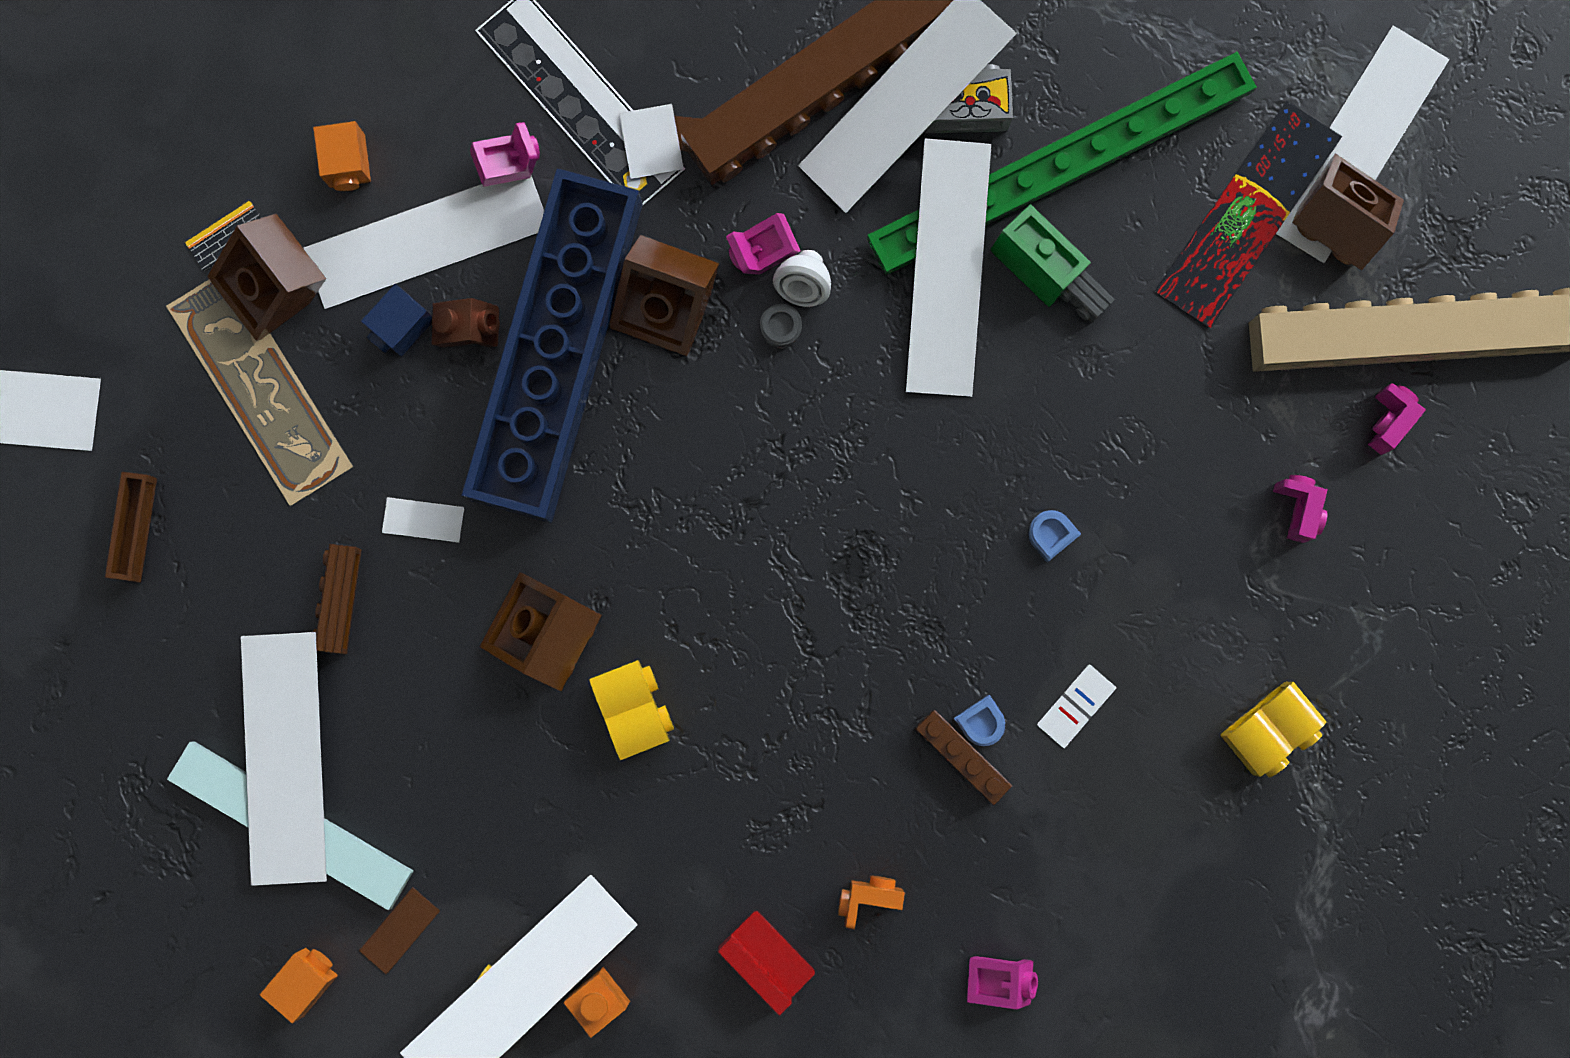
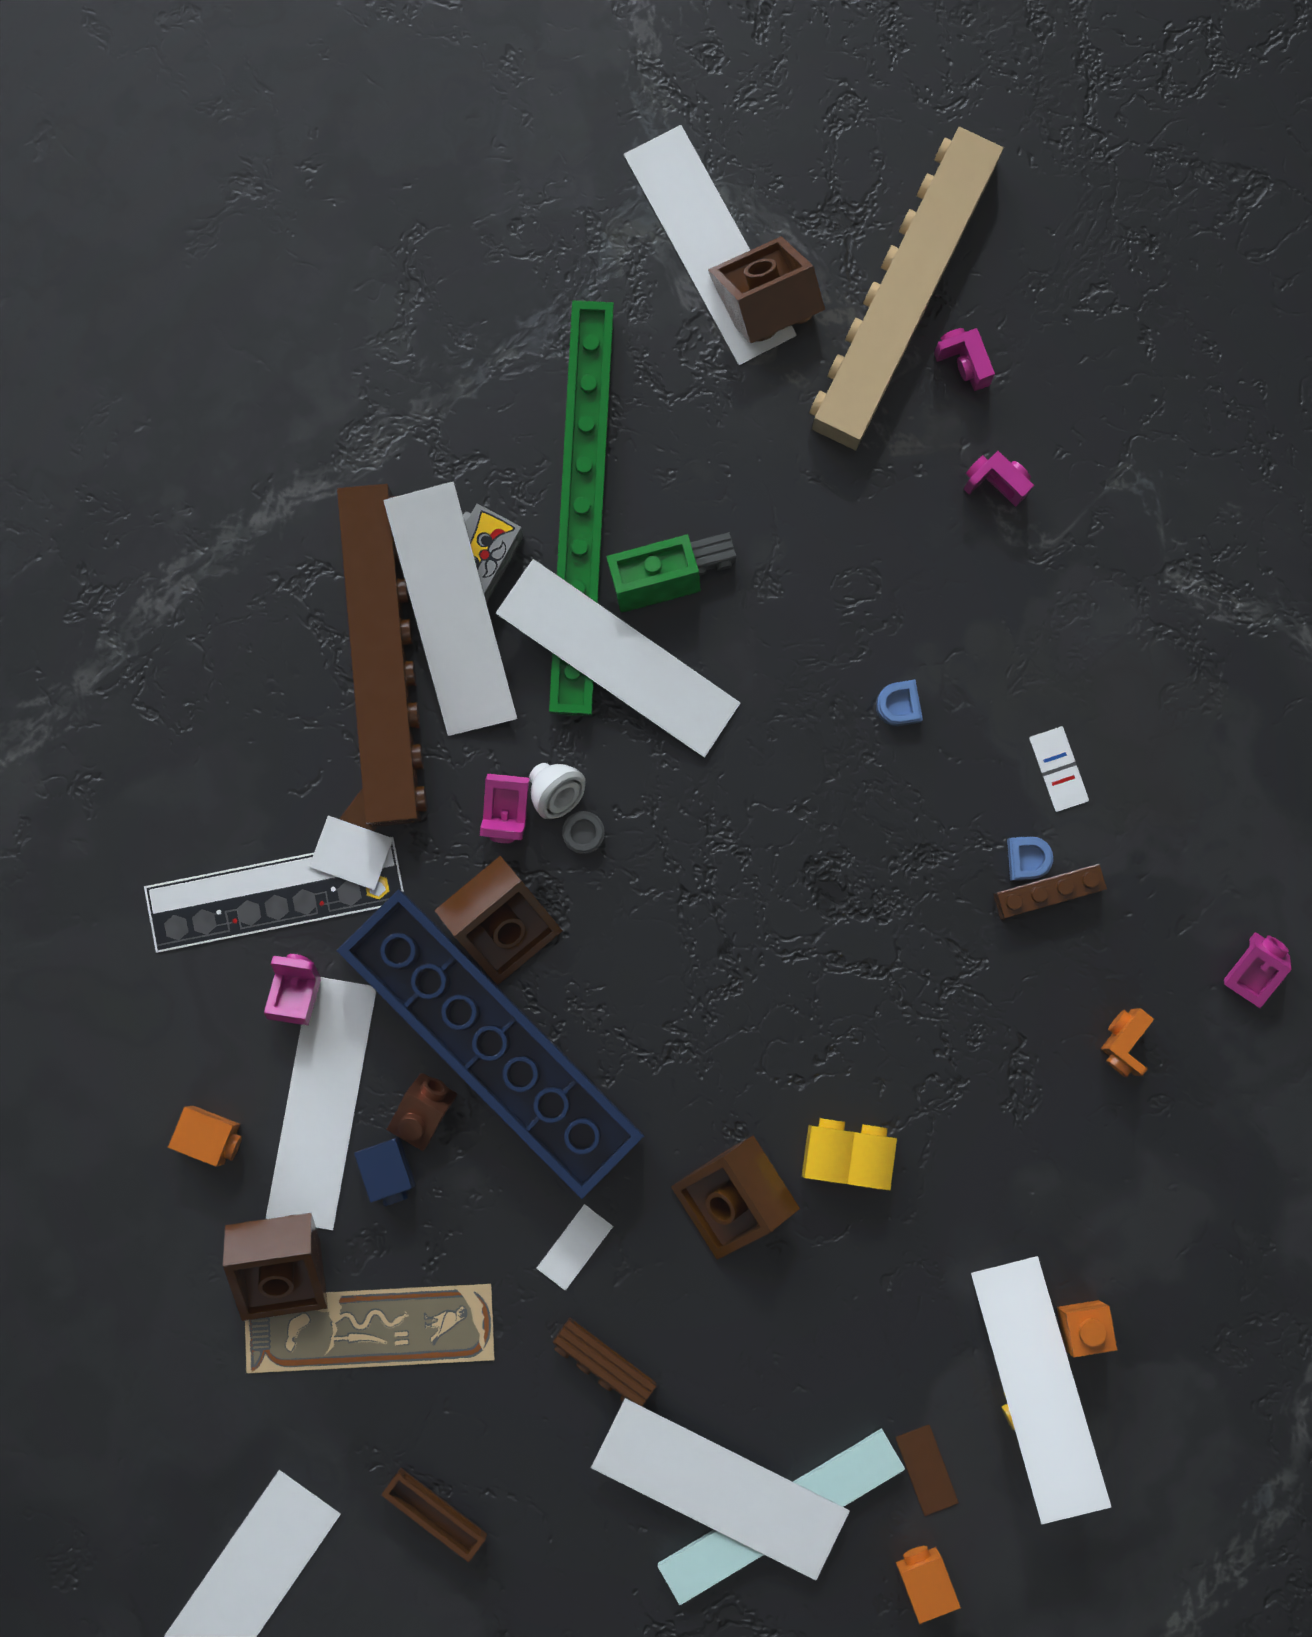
camera: 60 degrees left, 0 degrees up
sticker [185,201,261,271] -> none
red panel [718,911,815,1016] -> none
black sticker [1155,101,1342,328] -> none
yellow brick [1220,681,1327,778] -> none

